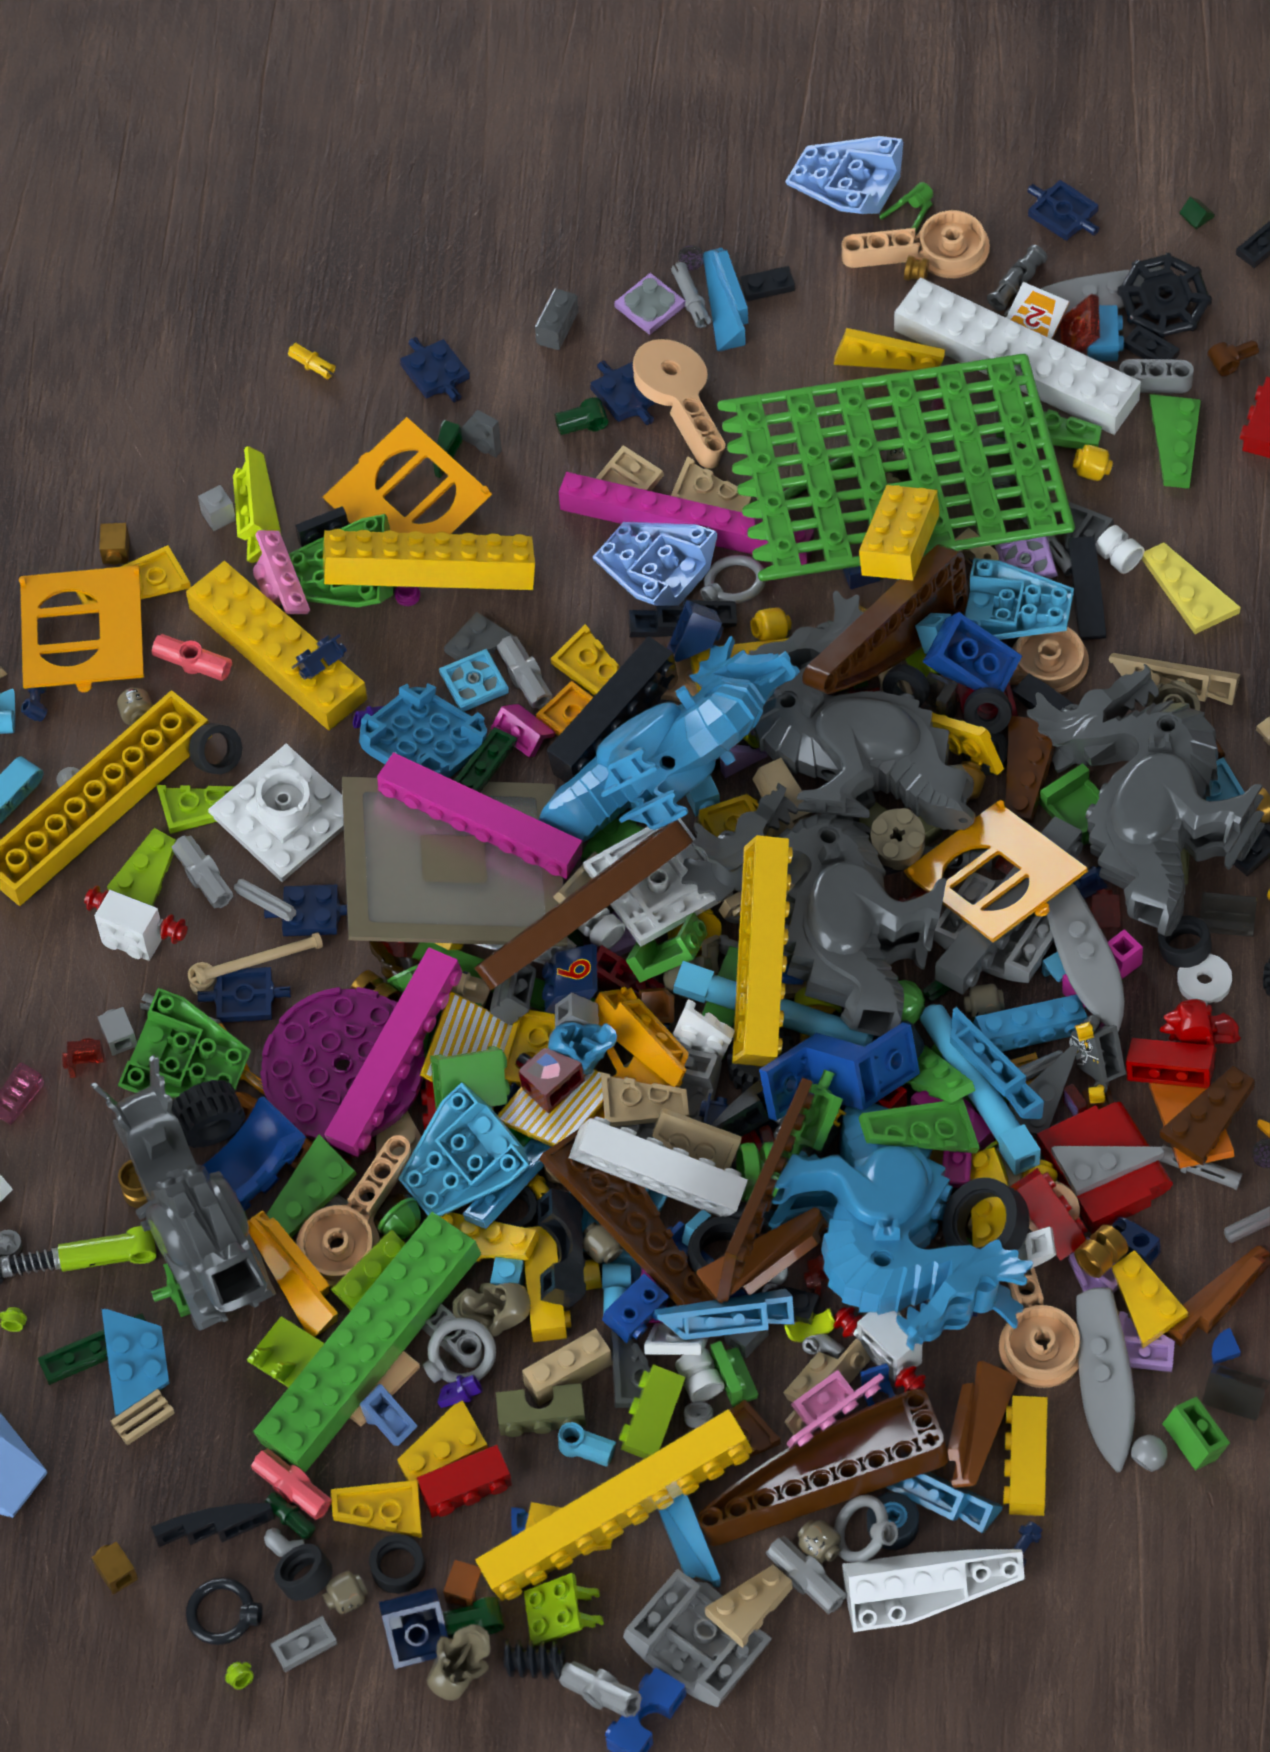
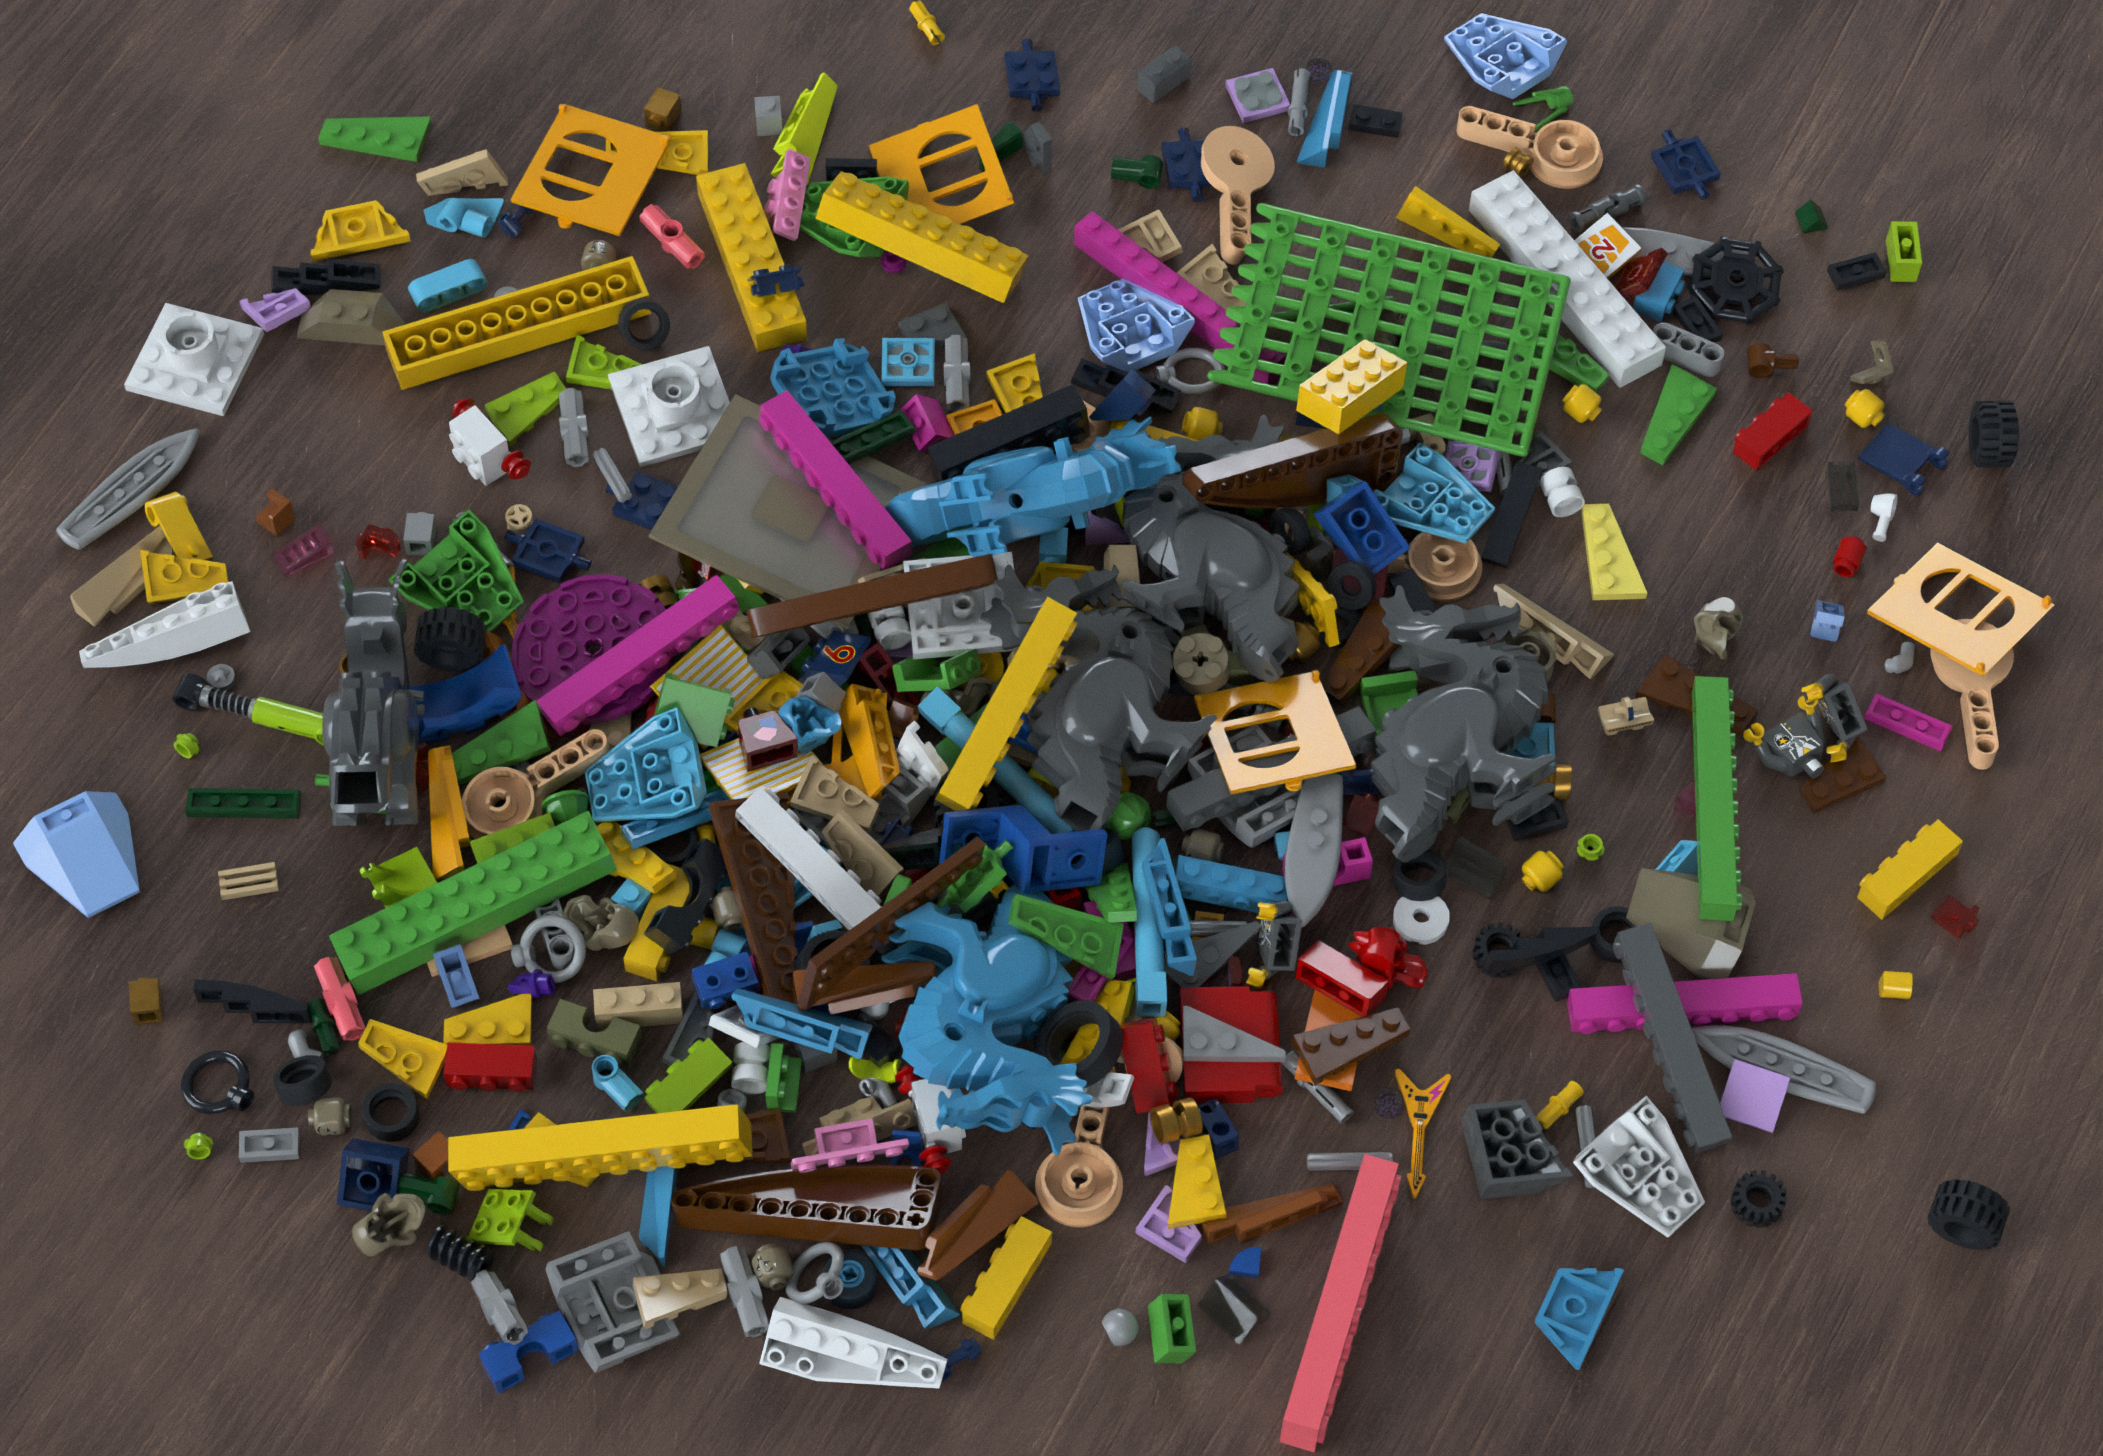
camera: 20 degrees right, 0 degrees up
dark azure wing [102,1309,169,1417] -> none
tan bar [195,932,323,985] -> none
light grey piece [1076,1287,1135,1472] -> none

